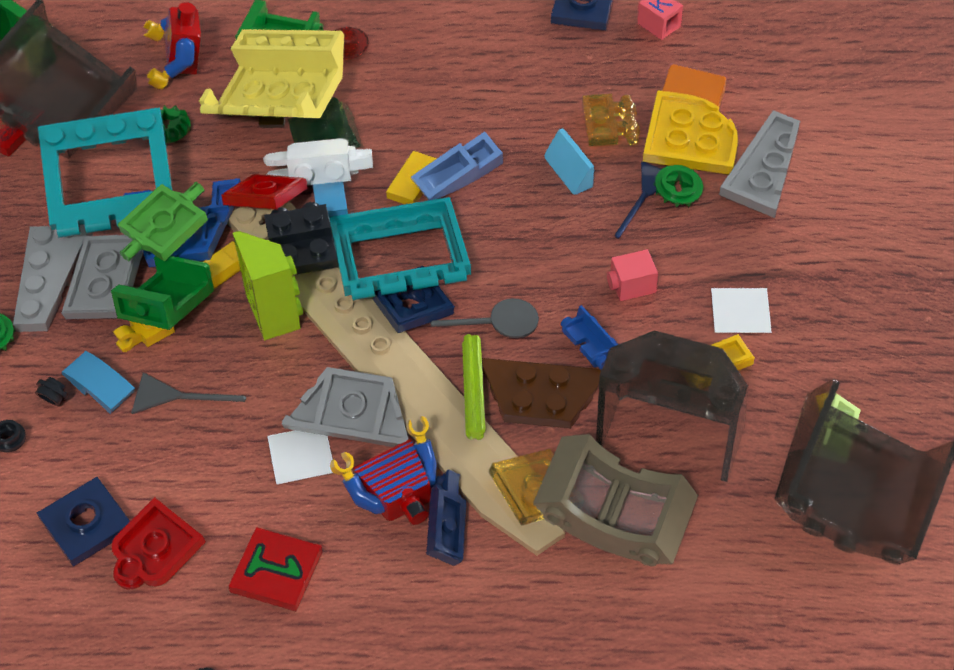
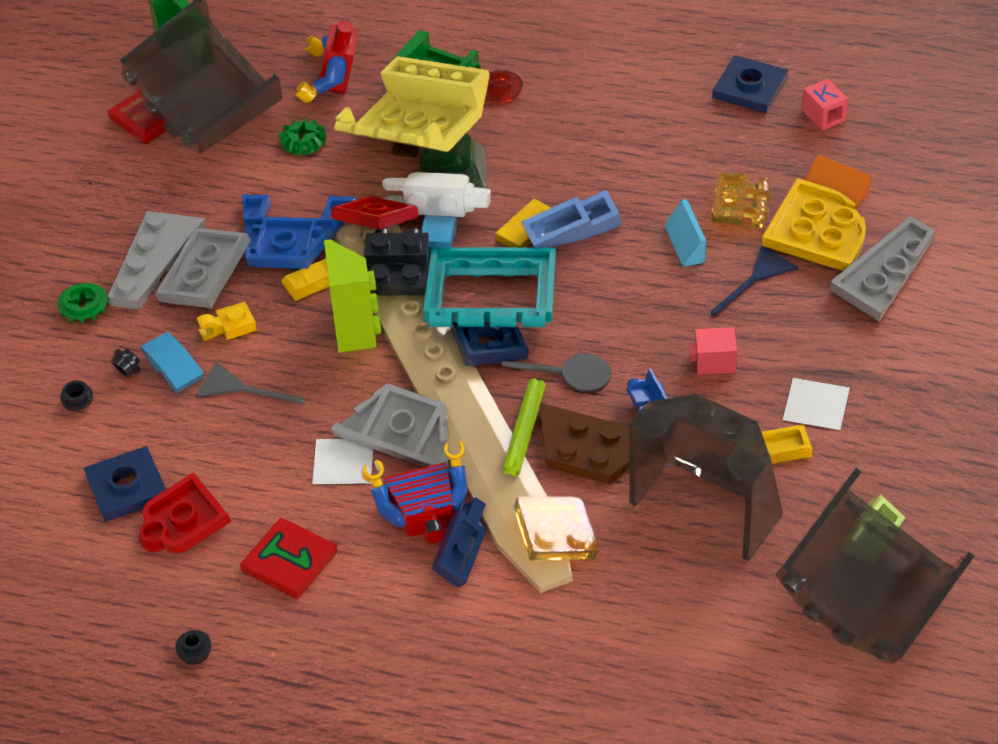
camera: 15 degrees right, 5 degrees down
teal hinge [38,107,173,238] -> none
green panel [111,256,214,330] -> none
bright green plate [117,182,208,262] -> none
dark tan window [533,434,698,566] -> none
green gear [654,165,703,208] -> none

